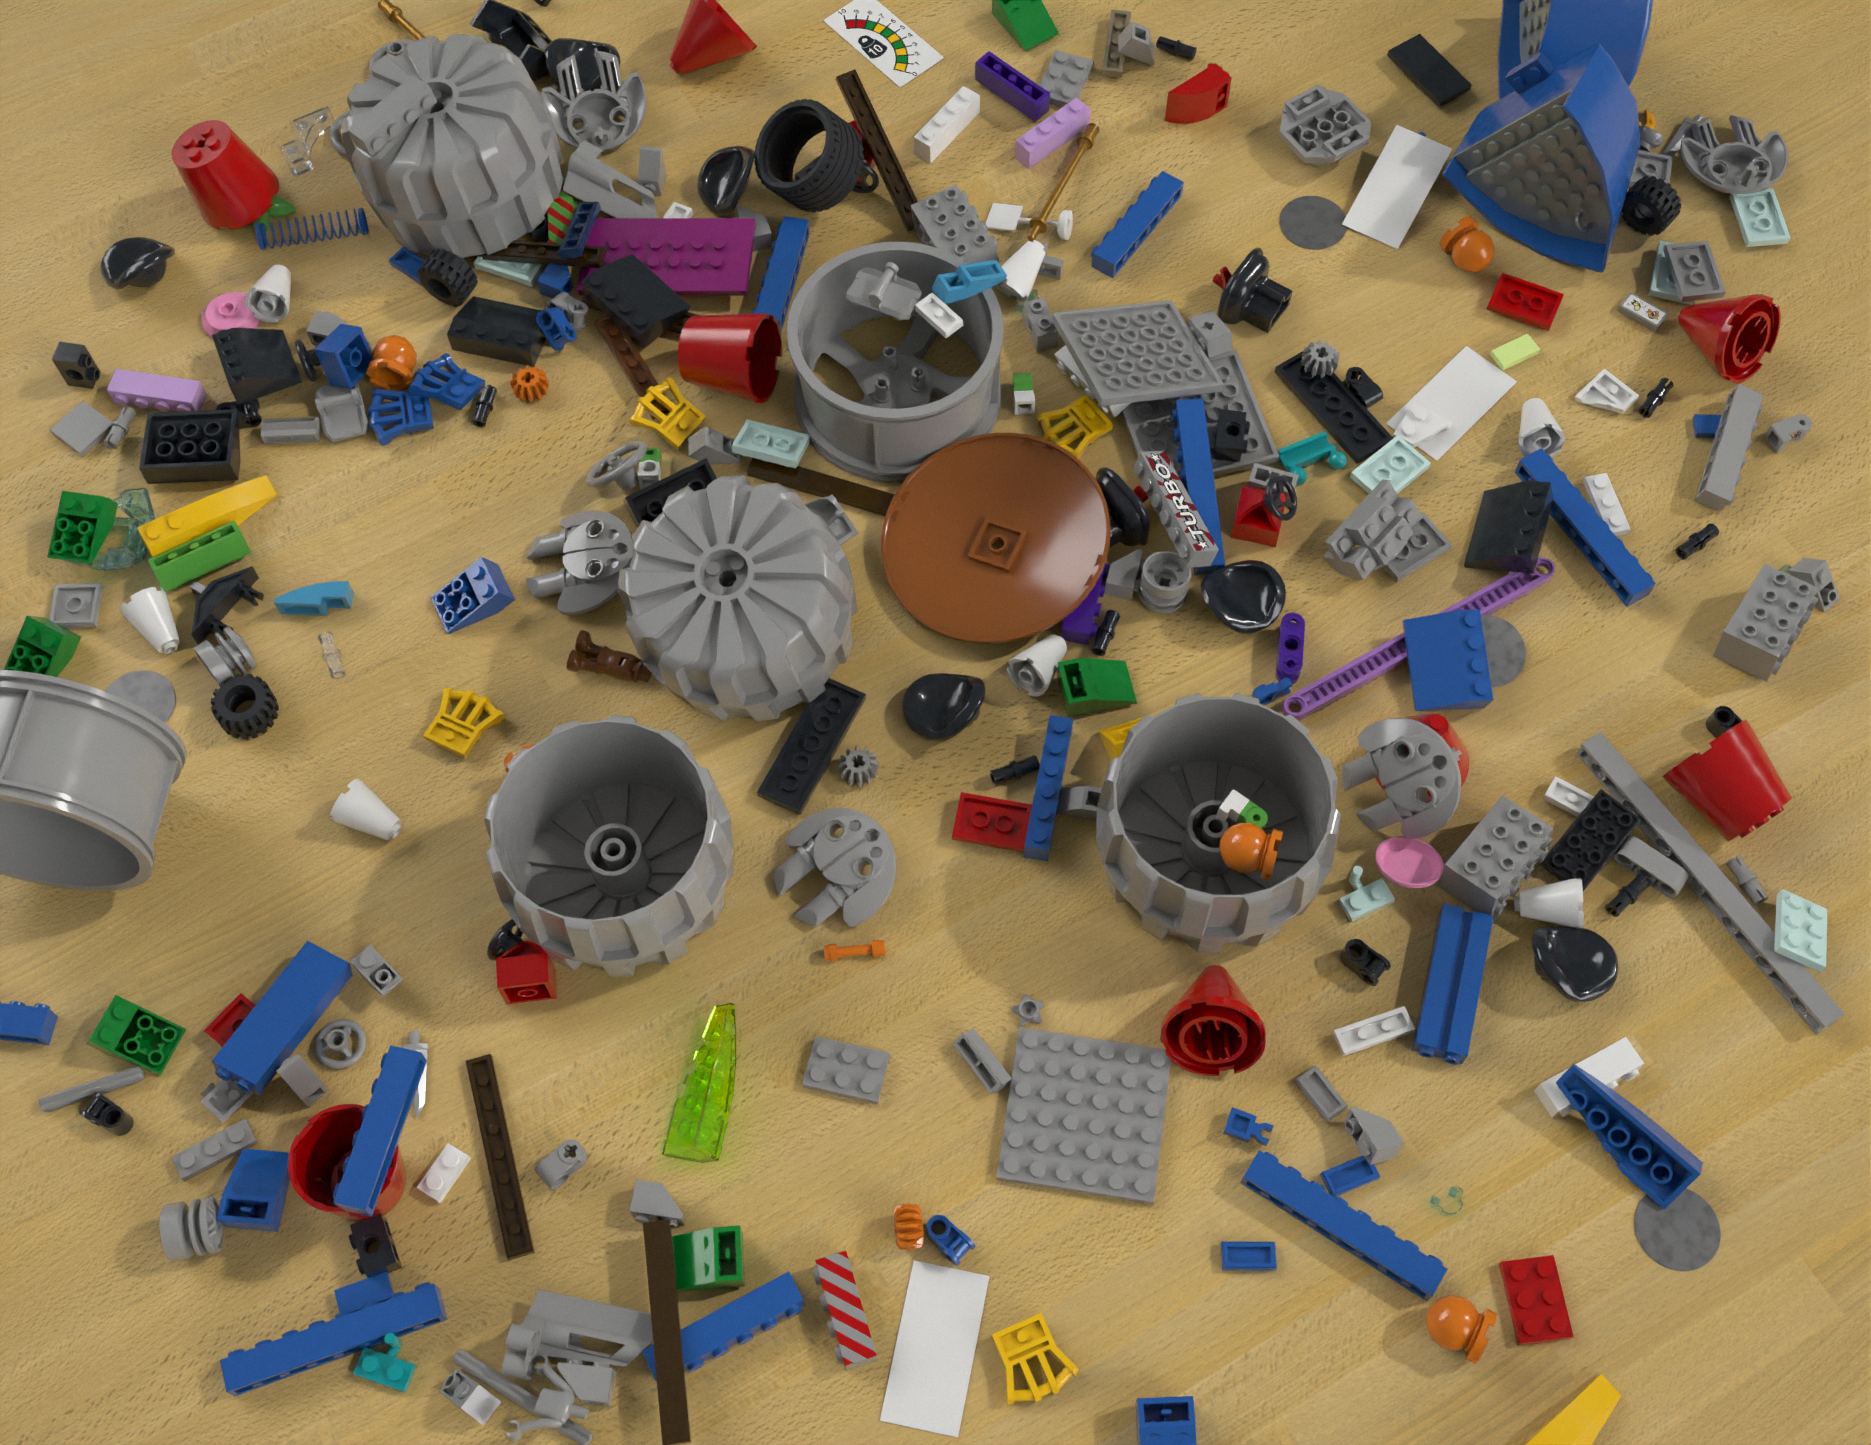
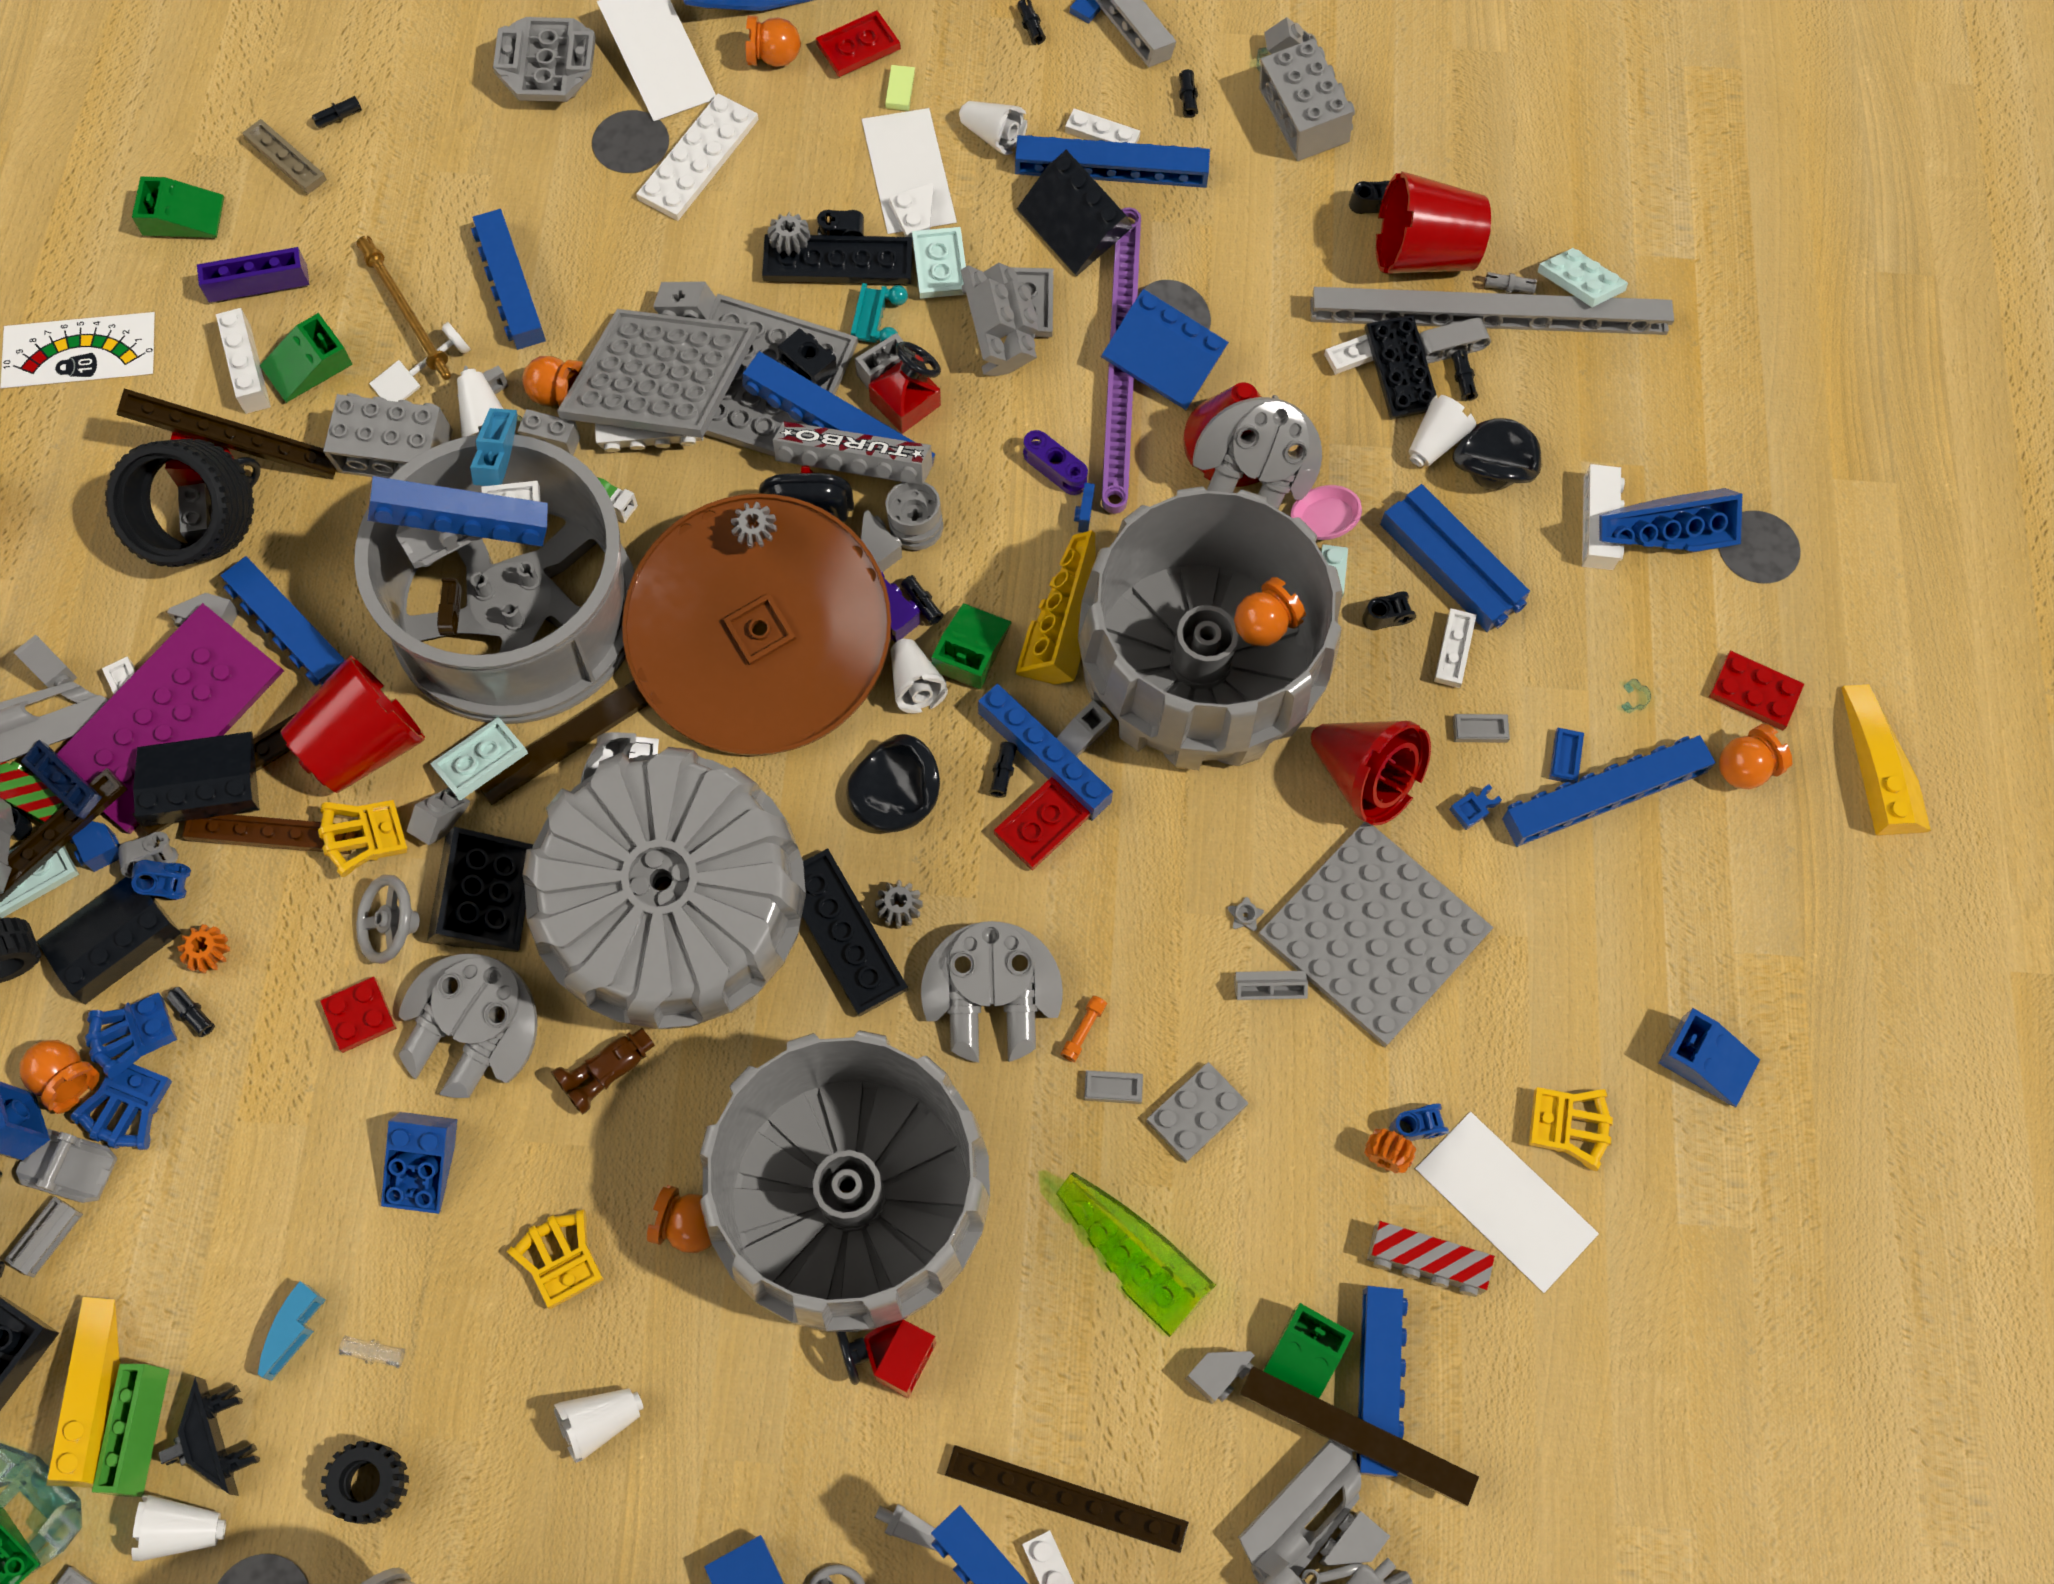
camera: 60 degrees left, 5 degrees up
light grey wheel [193,626,257,684] -> none
light grey slope [350,945,403,997] -> none
light grey piece [535,1140,587,1190] -> none
white leg [638,448,662,490] -> none
black piece [697,146,755,216] -> none
lavender brick [1015,97,1091,169] -> none
yellow plate [1037,394,1113,459] -> none
light grey plate [1039,50,1094,107] -> none
light grey slope [1118,22,1155,66] -> none
red piece [1165,63,1232,124] -> none
black piece [1201,560,1286,634] -> none
black piece [1212,248,1293,333] -> none
leg [1216,789,1268,830] -> none
blue tile [1221,1241,1277,1271] -> none
light grey slope [1343,1107,1404,1165] -> none
light grey brick [1439,795,1553,916] -> none
white wing [1574,368,1639,414] -> none
none -> green slope [260,313,353,403]
none -> red plate [320,976,397,1053]
none -> brick [367,476,548,547]
none -> dark brown piece [437,578,462,635]
none -> orange tile [522,356,583,407]
none -> white plate [636,93,759,221]
none -> light grey gear [731,502,777,549]
none -> light grey tile [1084,1070,1143,1104]

